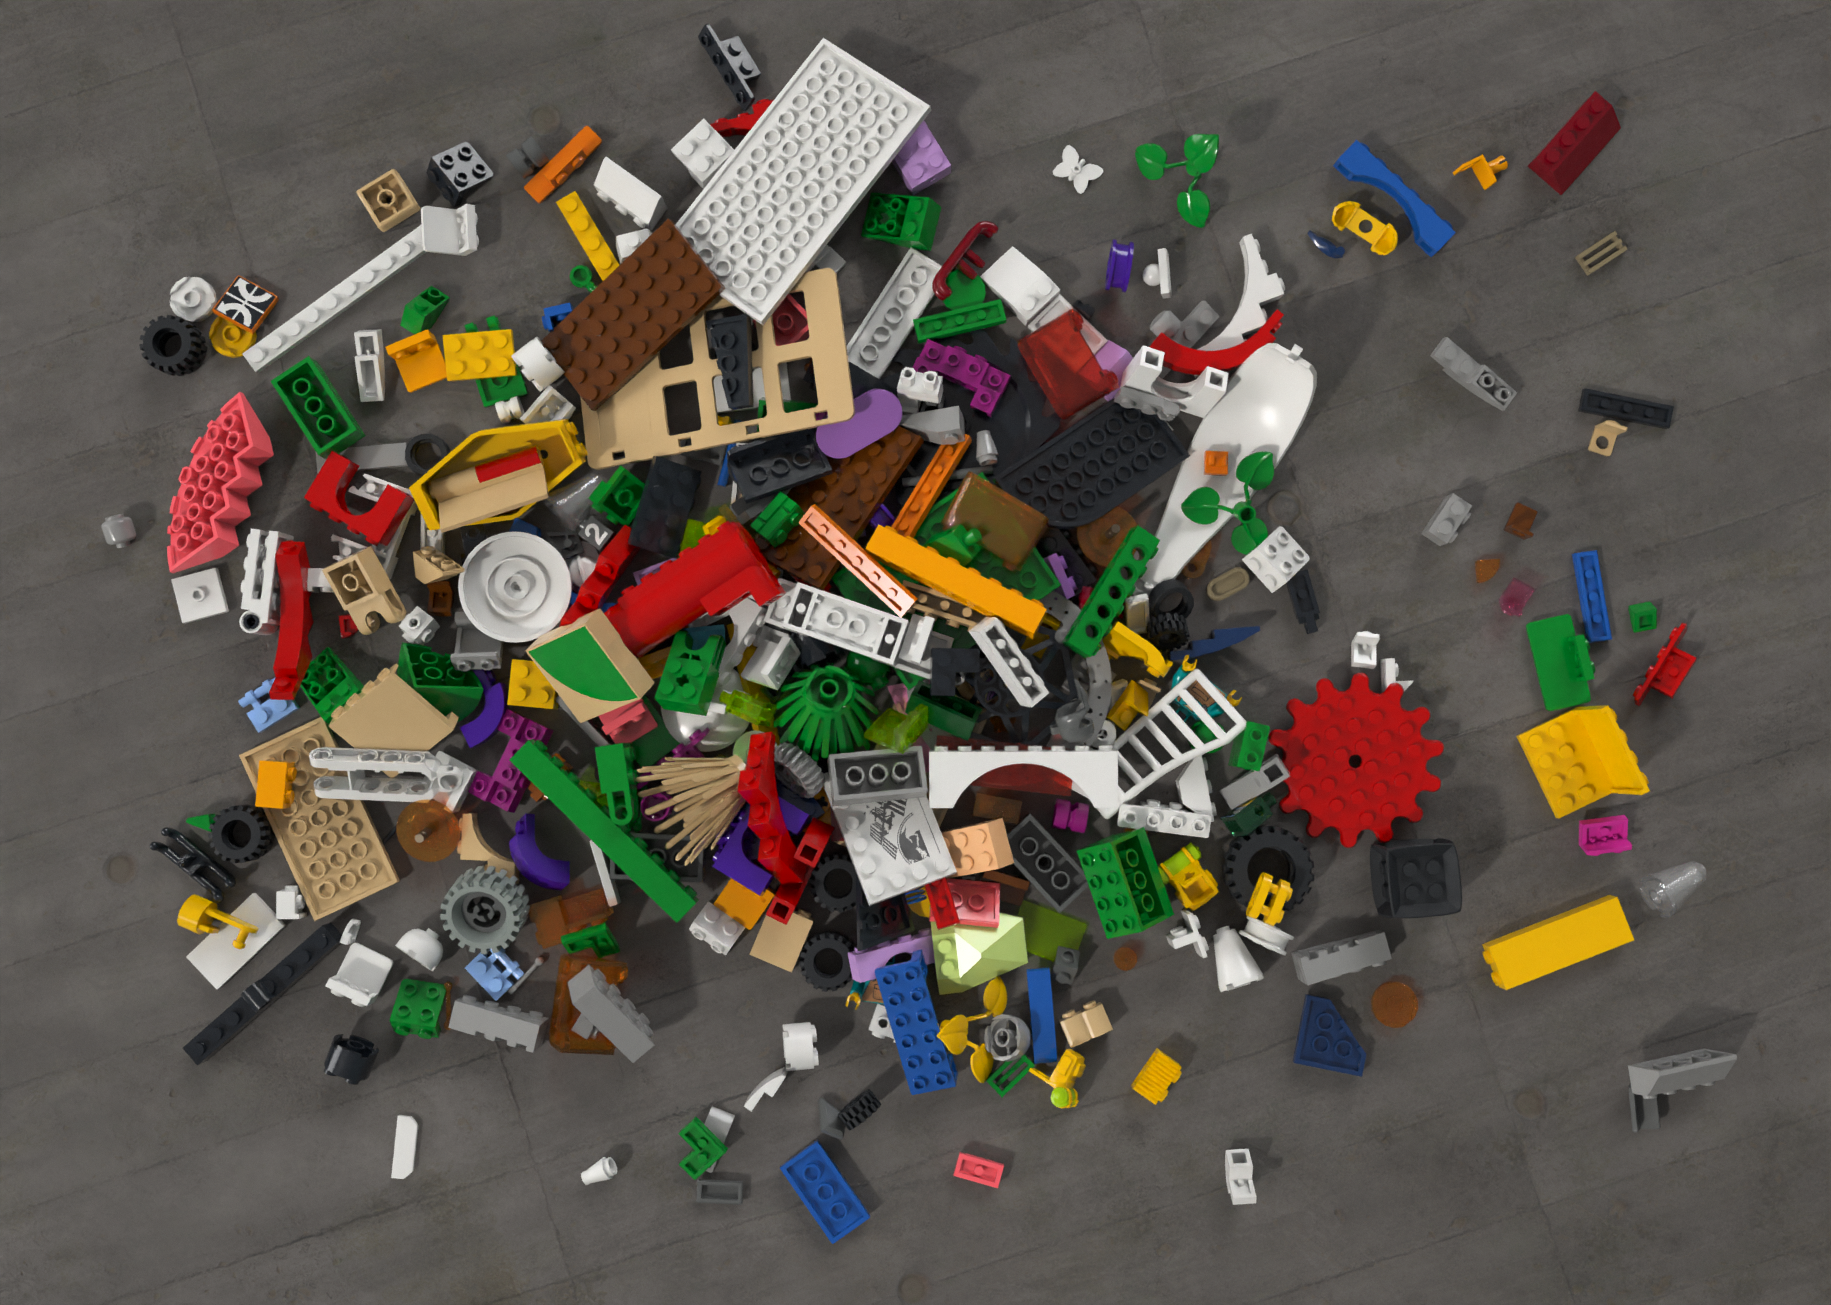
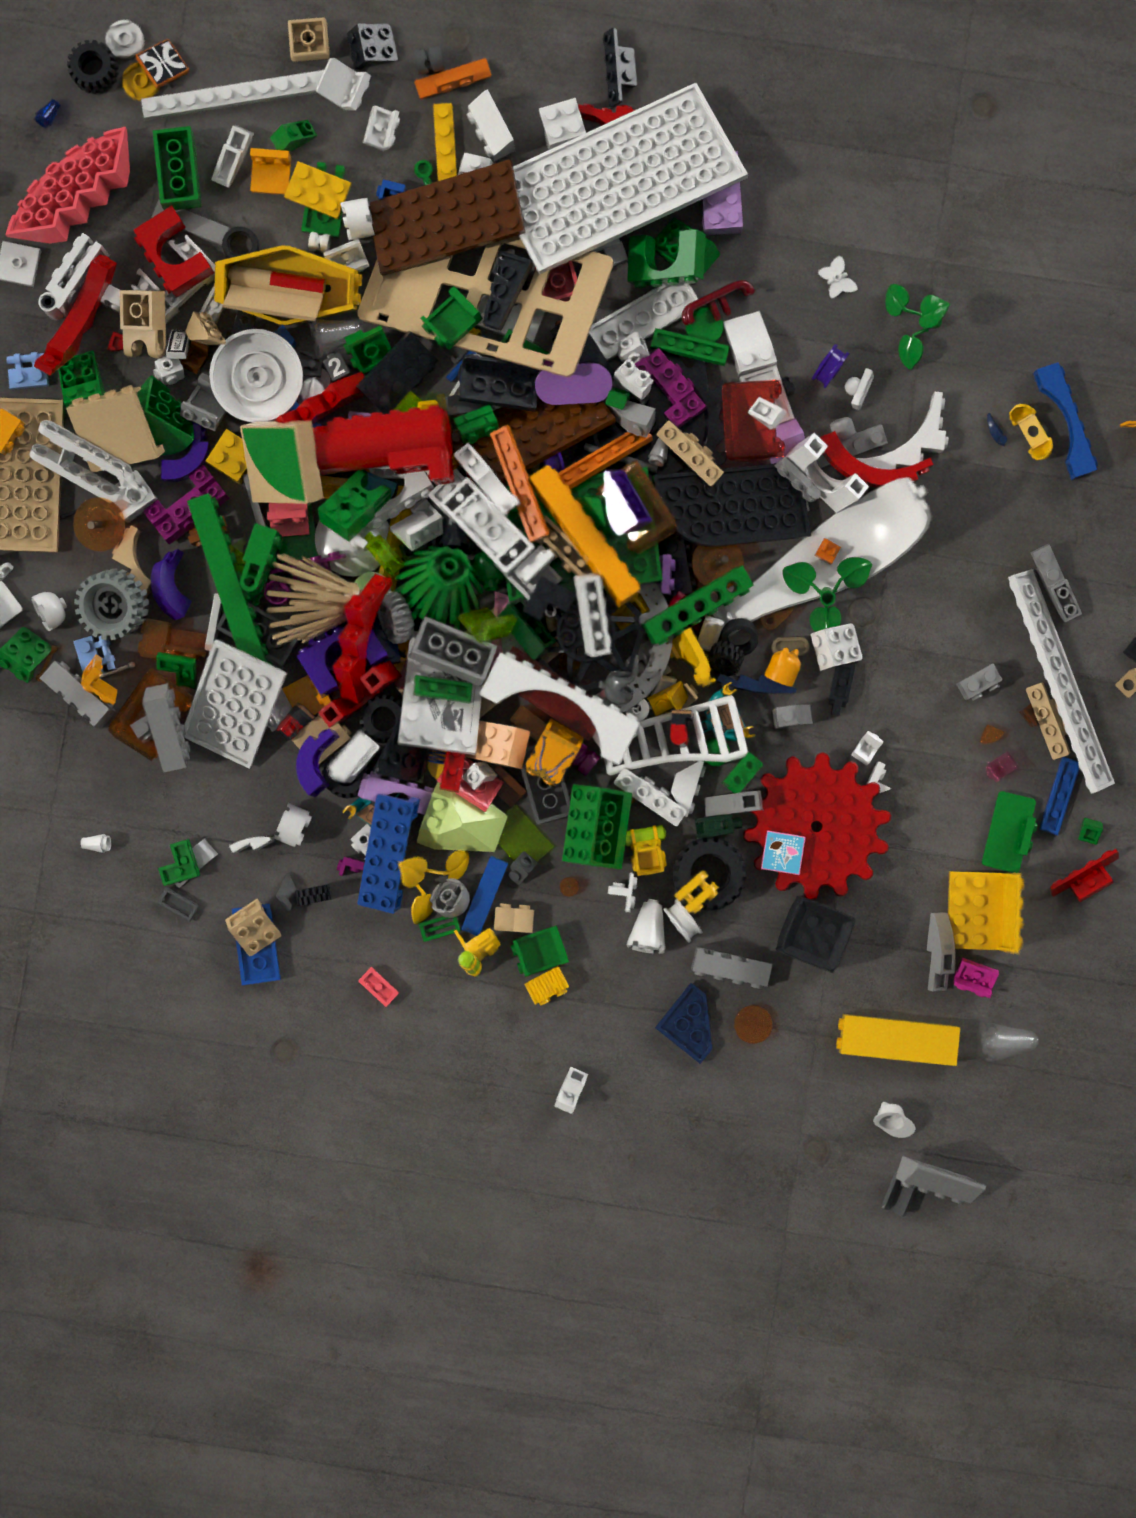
camera: 25 degrees right, 0 degrees up
none -> clear blue cone [34,99,61,128]
none -> light orange bracket [81,654,117,705]
none -> tile [166,330,190,359]
none -> white plate [184,640,287,769]
none -> tan bracket [225,899,281,956]
none -> leg [277,702,315,741]
none -> dark purple arch [296,729,340,798]
none -> white arch [329,732,381,783]
none -> magenta bracket [337,856,365,876]
none -> white bracket [363,105,400,151]
none -> green tile [413,675,473,704]
none -> green panel [420,286,483,350]
none -> white piece [453,443,520,516]
none -> white bracket [463,762,497,790]
none -> green panel [511,925,569,977]
none -> light orange slope [524,718,584,787]
none -> slope [604,470,652,535]
none -> green slope [606,387,631,410]
none -> white brick [617,332,650,363]
none -> green arch [627,229,706,288]
none -> tan bracket [657,421,724,486]
none -> leg [670,709,694,748]
none -> white slope [748,397,786,430]
none -> medium azure tile [761,830,806,875]
none -> light orange piece [764,648,801,687]
none -> light grey slope [772,705,813,729]
none -> white piece [873,1102,916,1138]
none -> light grey slope [927,912,955,992]
none -> white plate [1008,569,1115,794]
none -> tan bracket [1026,682,1070,760]

